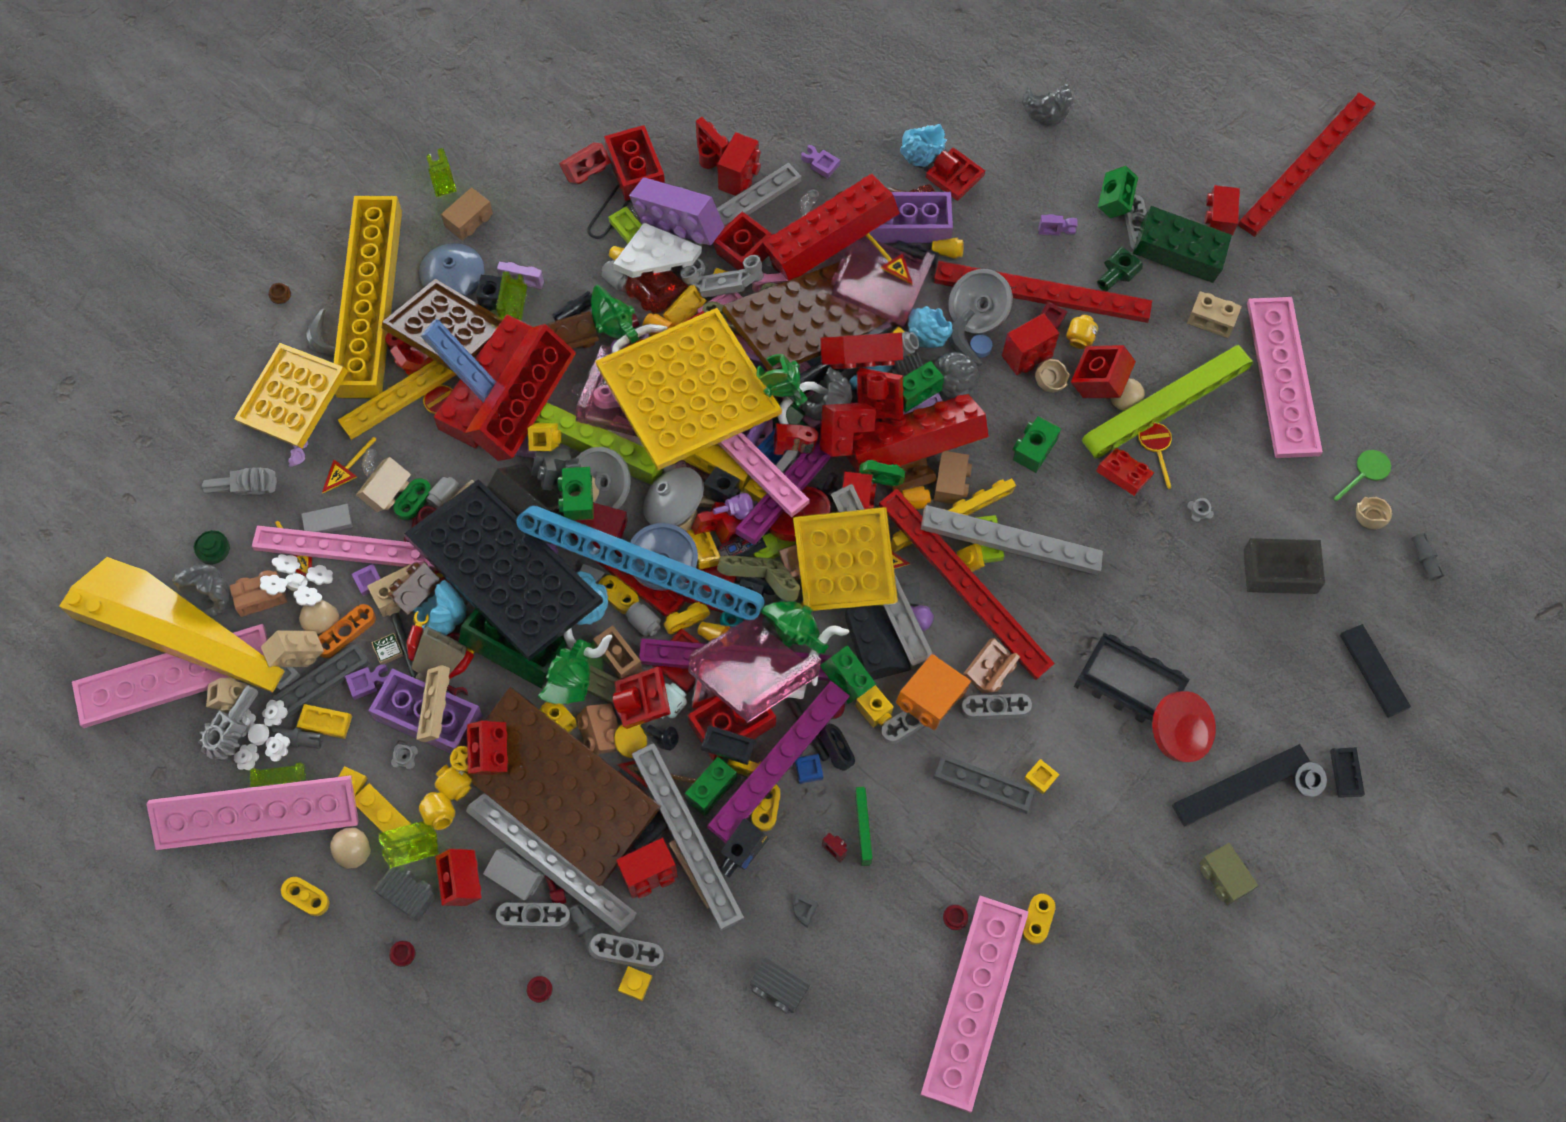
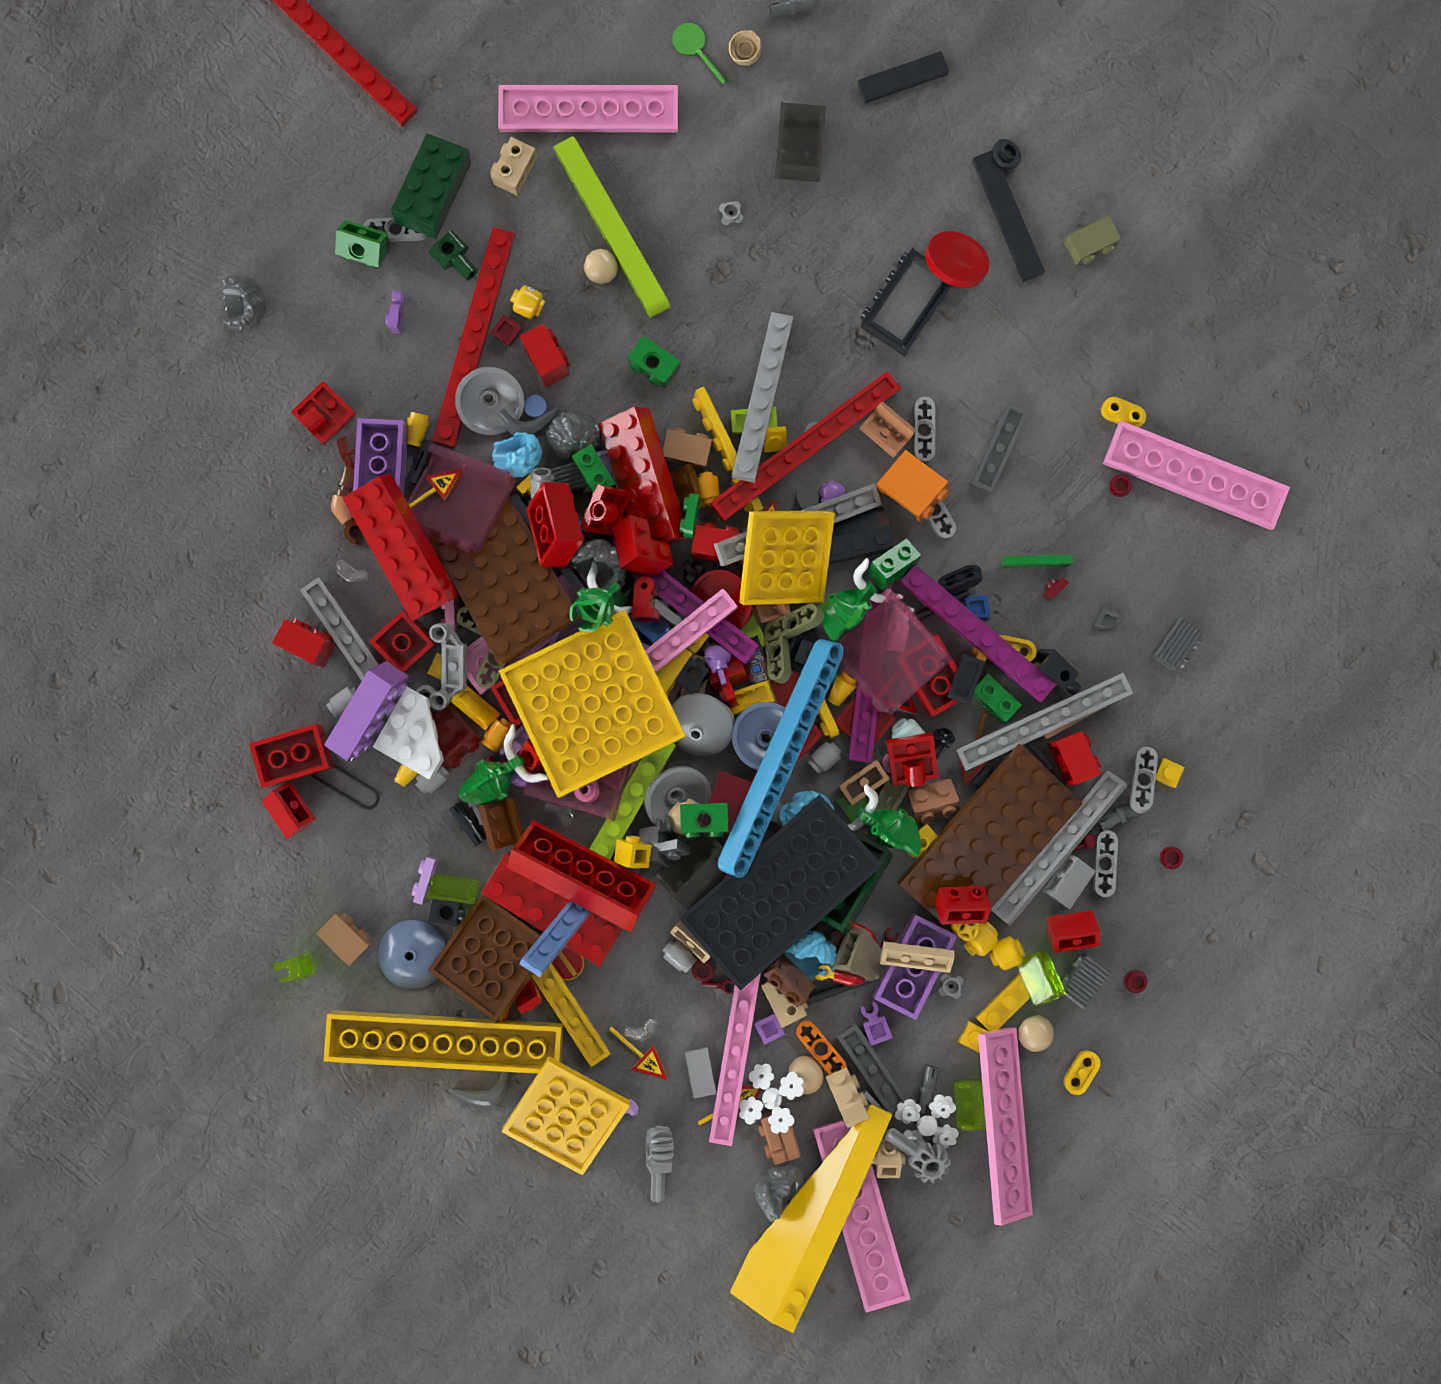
camera: 90 degrees left, 20 degrees up
dark green plate [193,530,230,565] -> none
reddish brown plate [268,283,291,304] -> none
yellow plate [296,704,352,739] -> none
tan brick [356,457,411,512] -> none
tile [371,633,403,665] -> none
green plate [393,478,432,520] -> none
yellow plate [598,575,639,614] -> none
lime plate [609,207,642,244] -> none
yellow piece [614,724,647,758] -> none
red plate [696,117,729,169] -> none
medium lavender plate [801,145,840,179] -> none
yellow brick [855,685,894,728] -> none
medium azure hair [900,124,947,167] -> none
yellow plate [1024,759,1060,795] -> none
tan hair [1035,359,1070,393] -> none
red brick [1071,345,1136,398] -> none
red plate [1096,448,1155,496] -> none
piece [1138,422,1172,489] -> none
red brick [1205,185,1240,236] -> none
black plate [1330,747,1365,798] -> none

